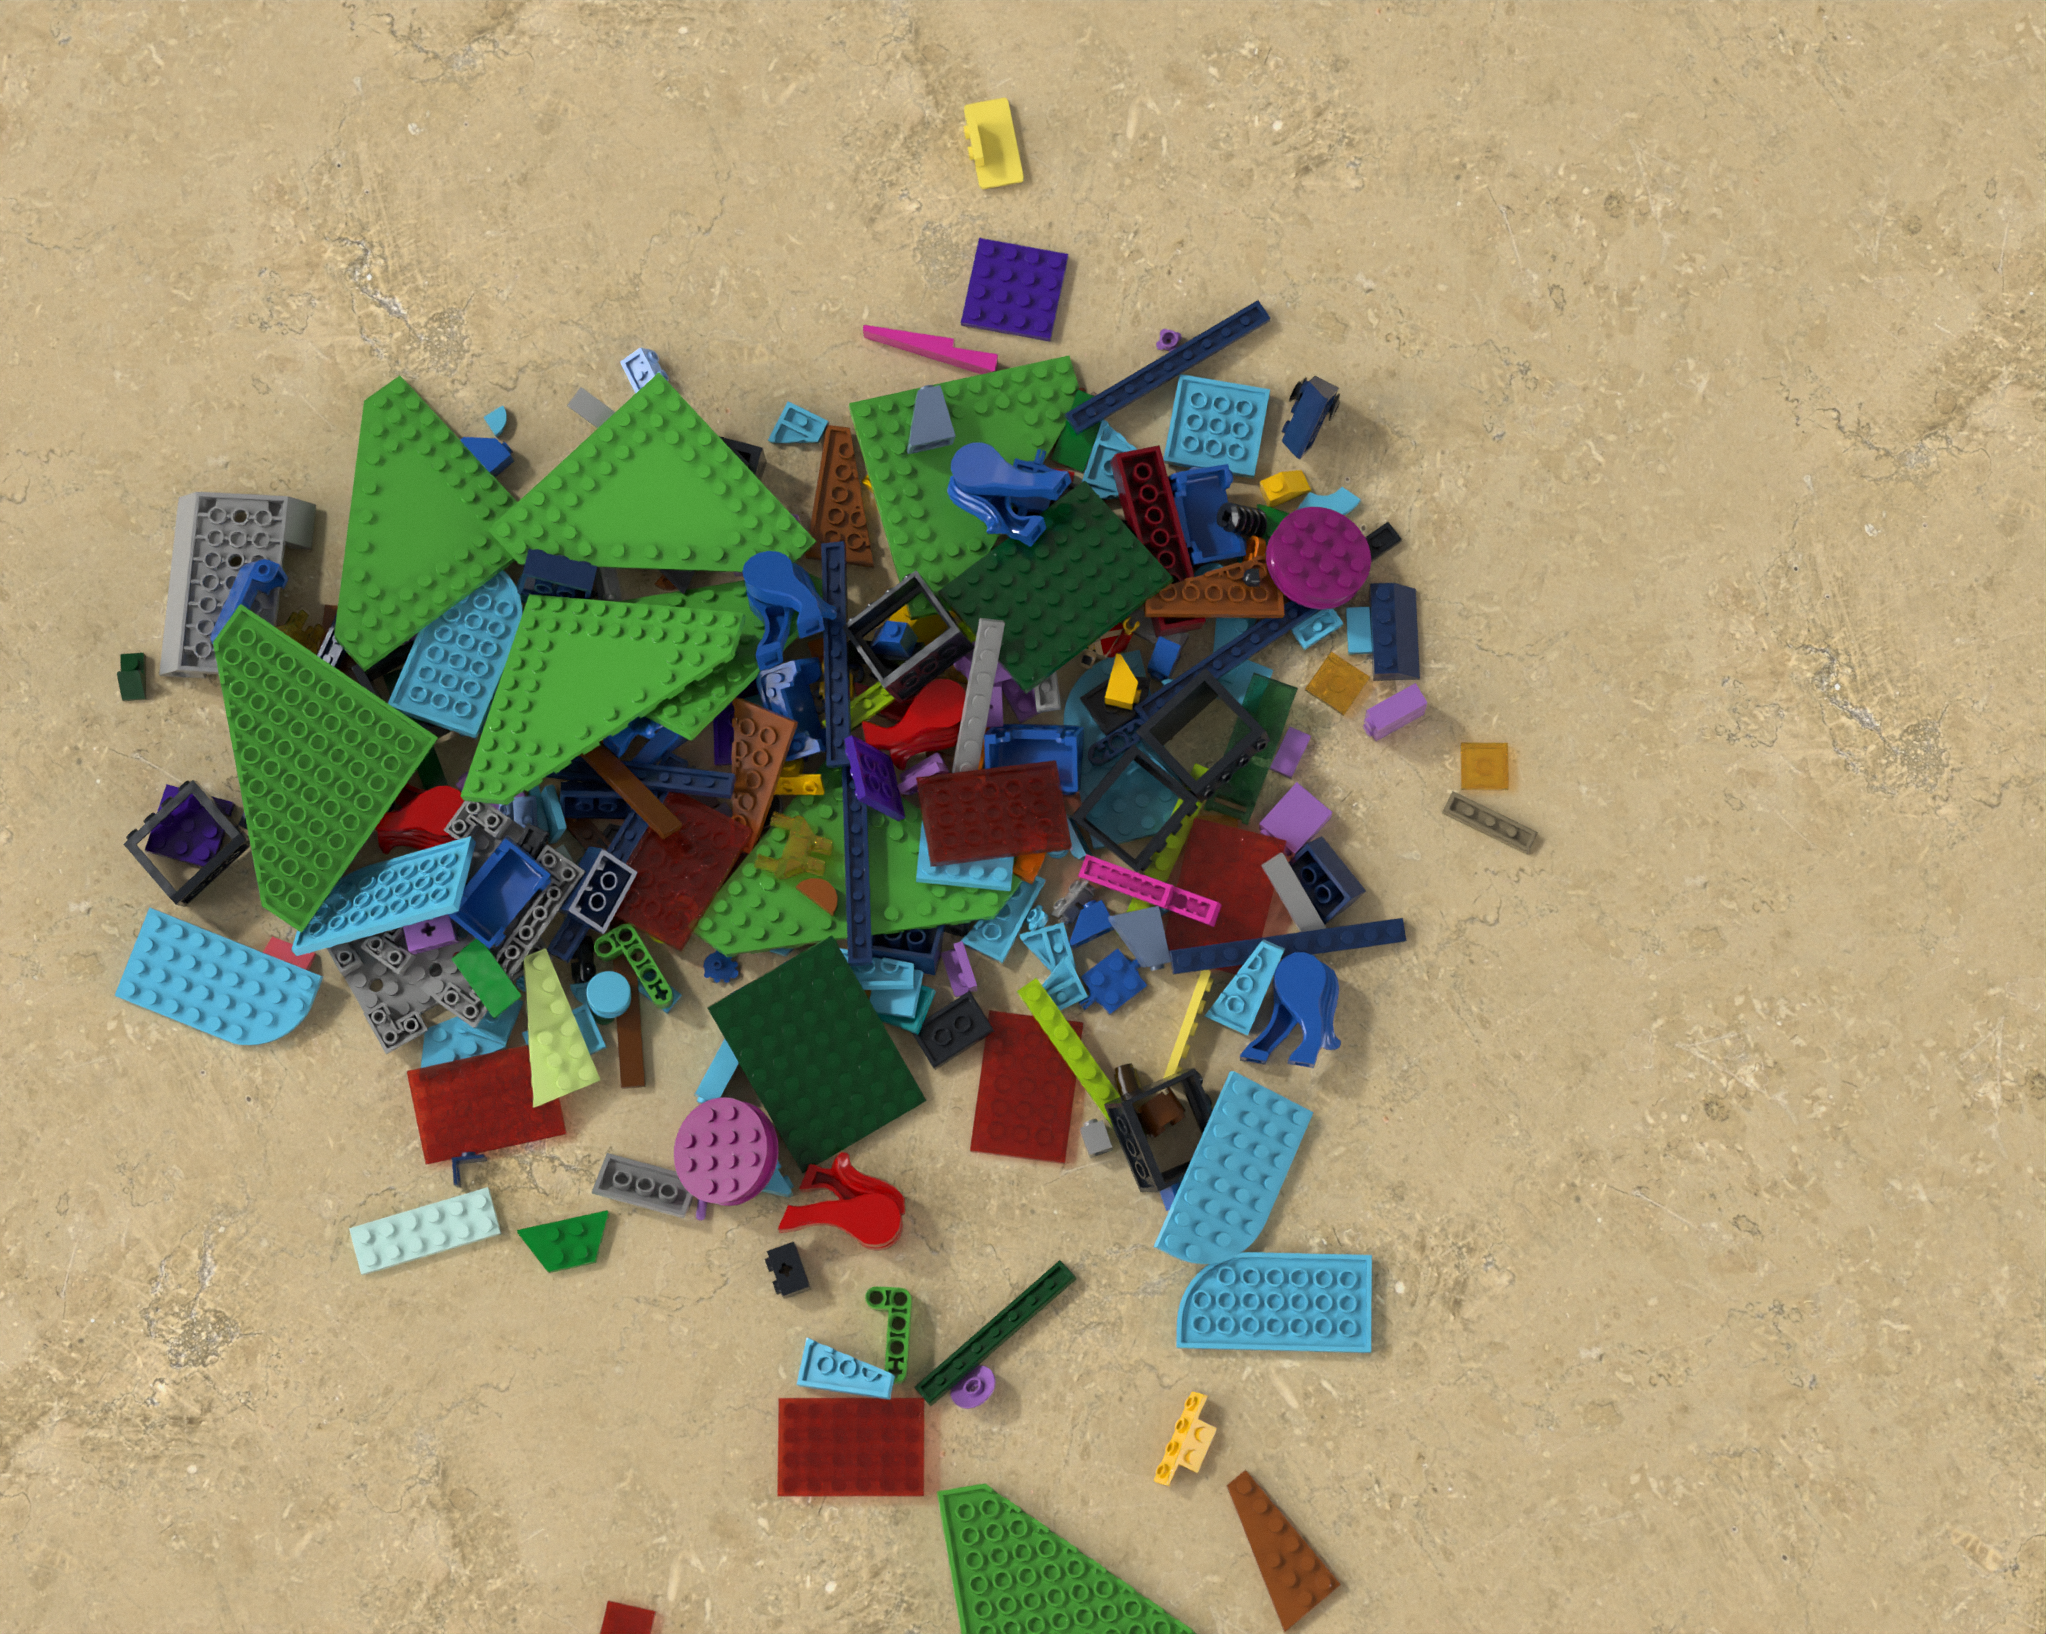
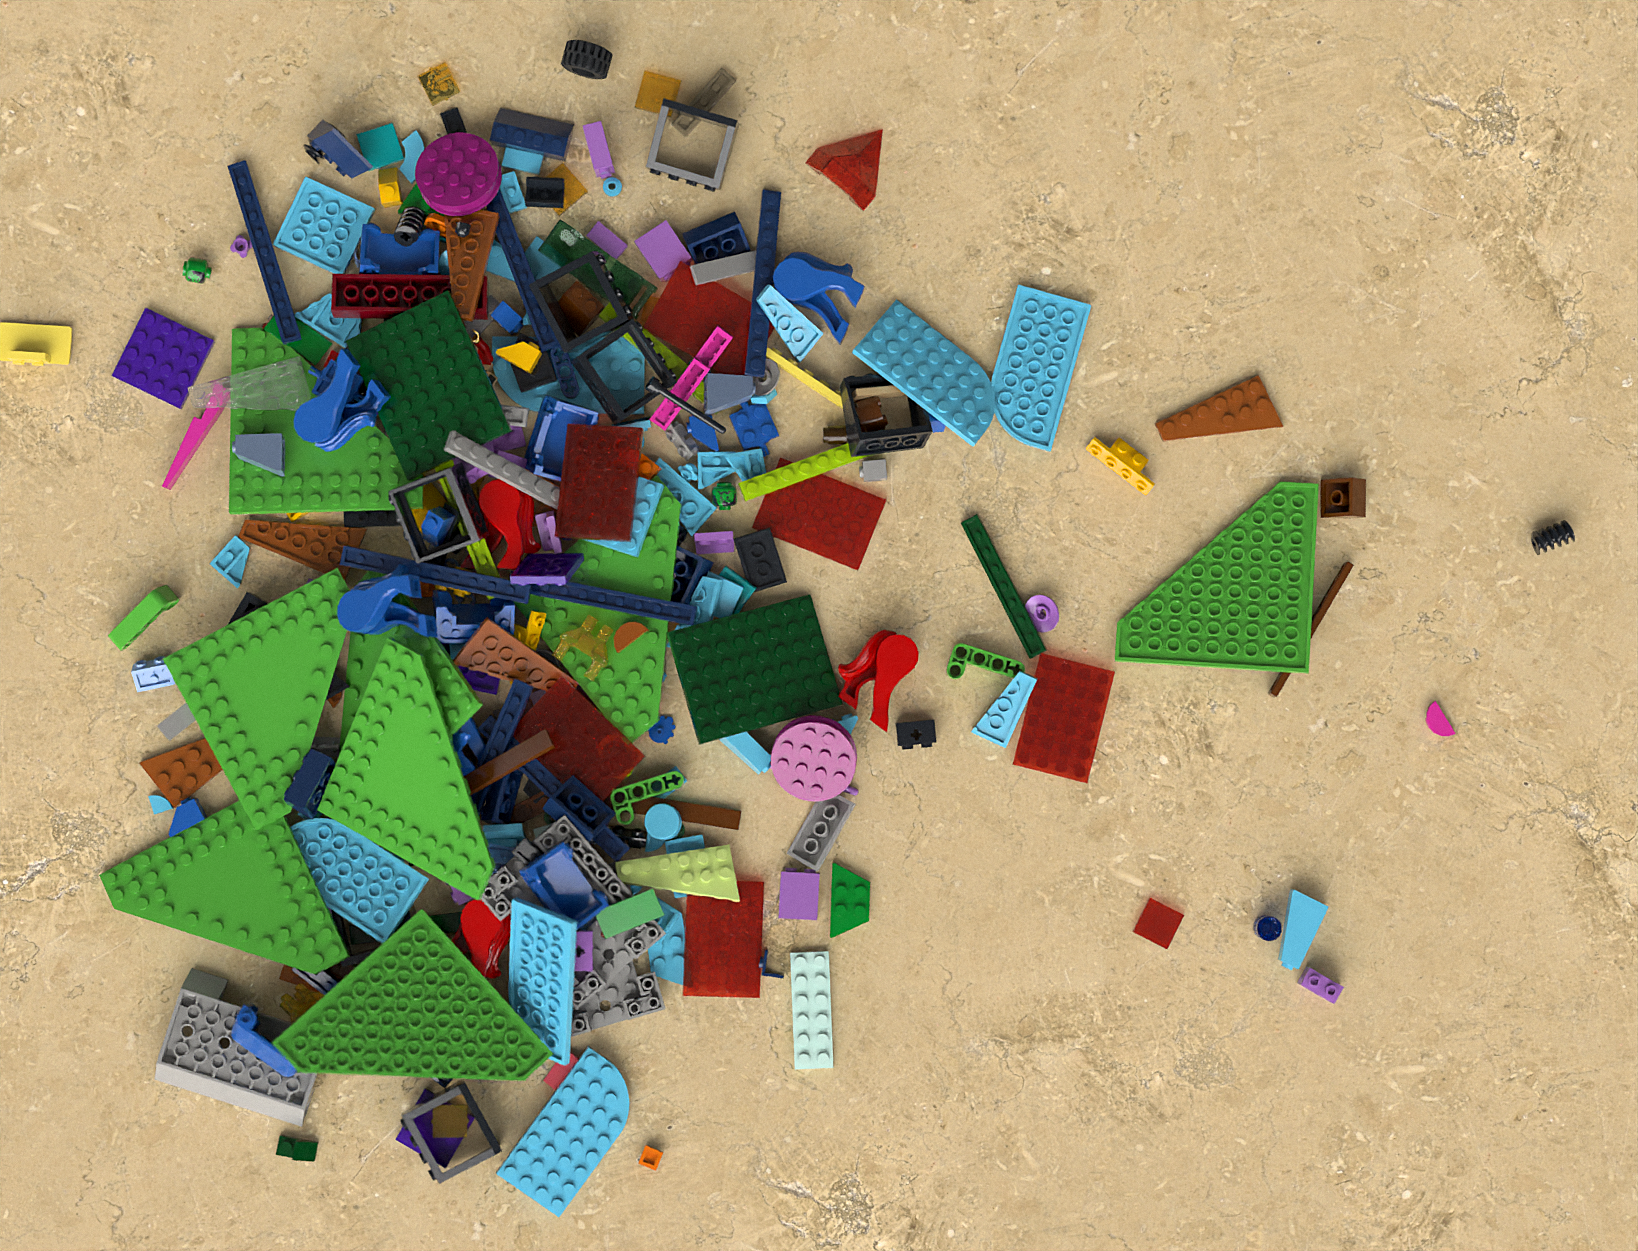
camera: 85 degrees left, 10 degrees up
none -> bright green beam [108,585,180,651]
none -> dark orange wing [139,738,223,808]
none -> green head [182,257,212,284]
none -> clear wing [188,356,312,411]
none -> black plate [344,510,402,527]
none -> teal tile [356,123,404,171]
none -> clear yellow piece [418,62,460,106]
none -> clear yellow piece [431,1105,469,1138]
none -> black bracket [525,176,565,208]
none -> reddish brown slope [558,280,605,336]
none -> black tyre [561,40,613,79]
none -> medium azure plate [603,177,622,197]
none -> orange plate [638,1145,664,1171]
none -> black piece [645,376,726,434]
none -> windscreen [646,98,740,192]
none -> green head [712,482,737,510]
none -> medium azure tile [750,389,777,404]
none -> light grey dish [753,358,780,395]
none -> medium lavender brick [778,868,820,920]
none -> clear red wedge [805,129,883,212]
none -> tan tile [851,385,905,401]

